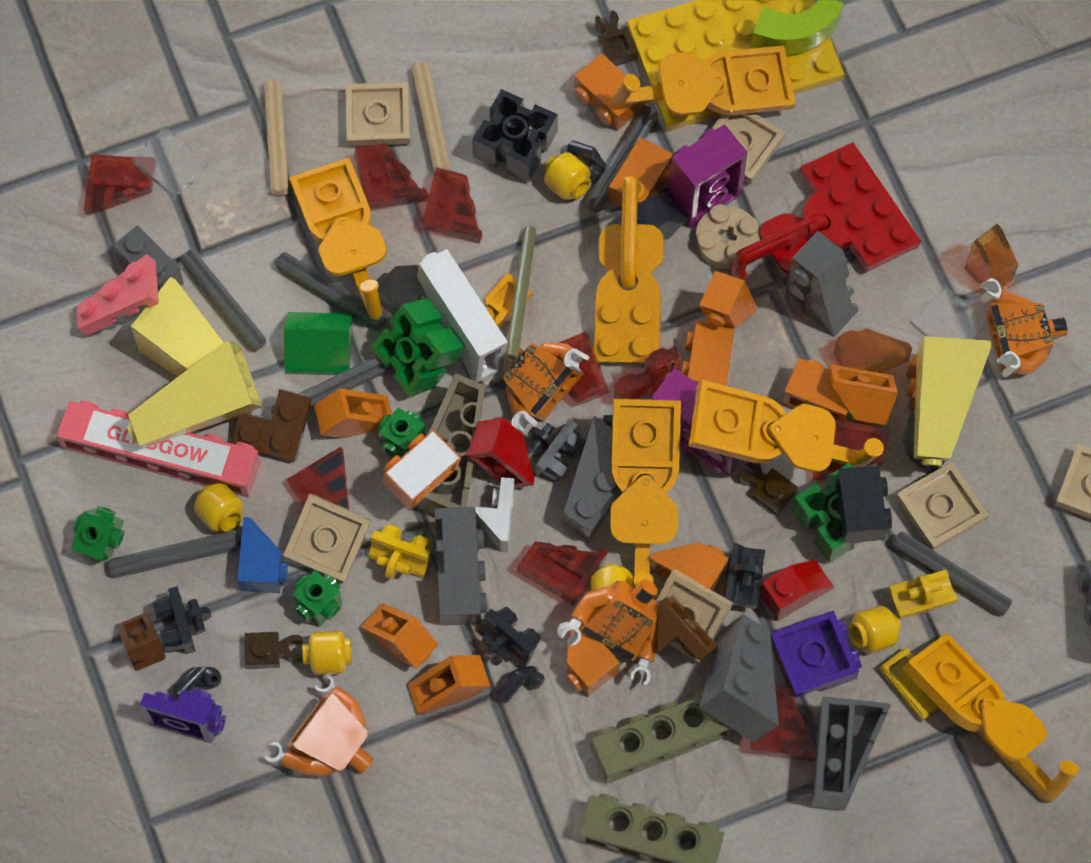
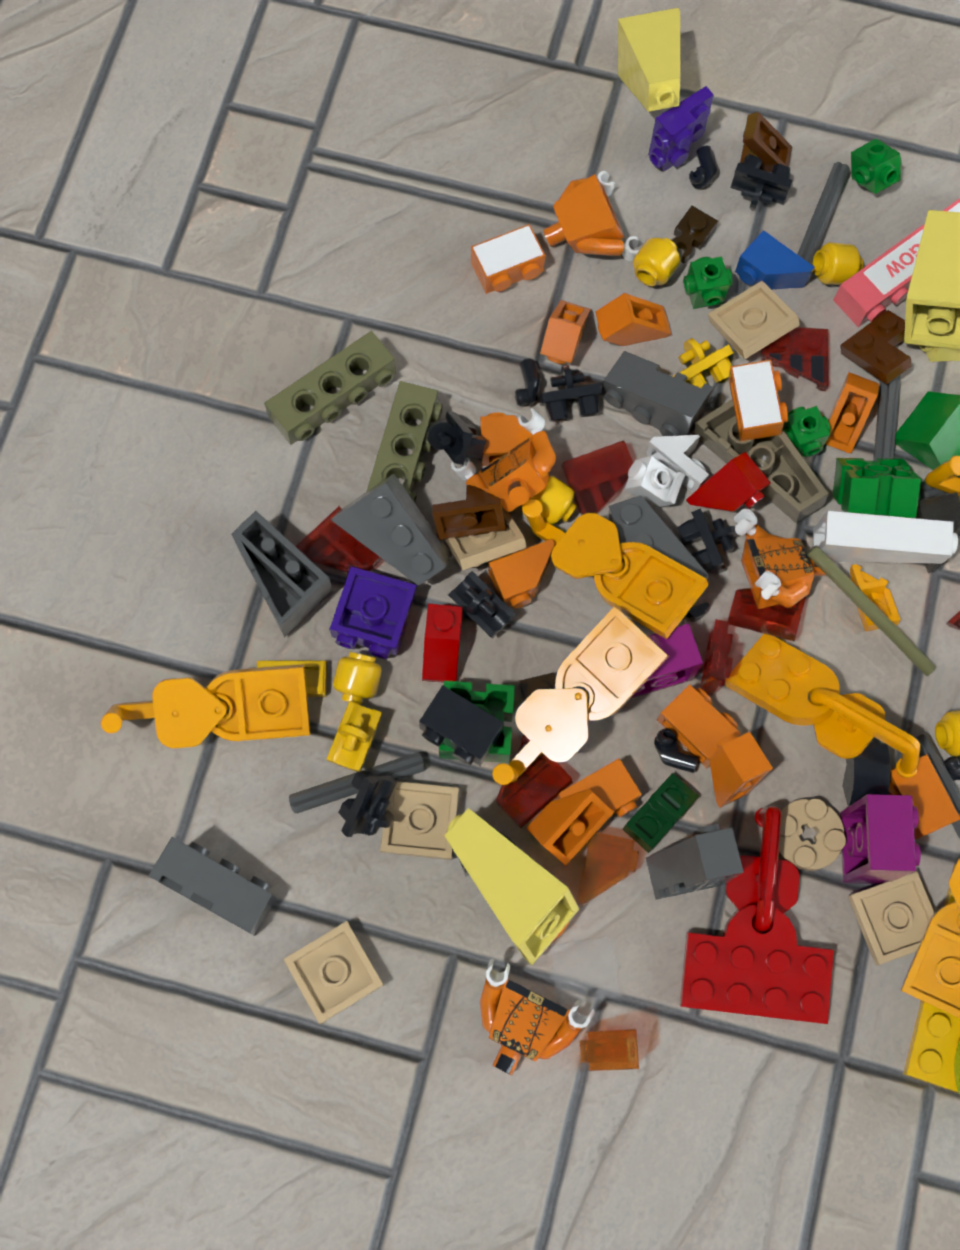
camera: 125 degrees right, 5 degrees up
none -> black hips [338,771,397,837]
none -> black hips [426,411,486,465]
none -> brick [471,224,545,294]
none -> light yellow slope [618,8,680,112]
none -> dark green slope [622,773,699,853]
none -> white brick [625,456,685,508]
none -> black arm [654,728,699,773]

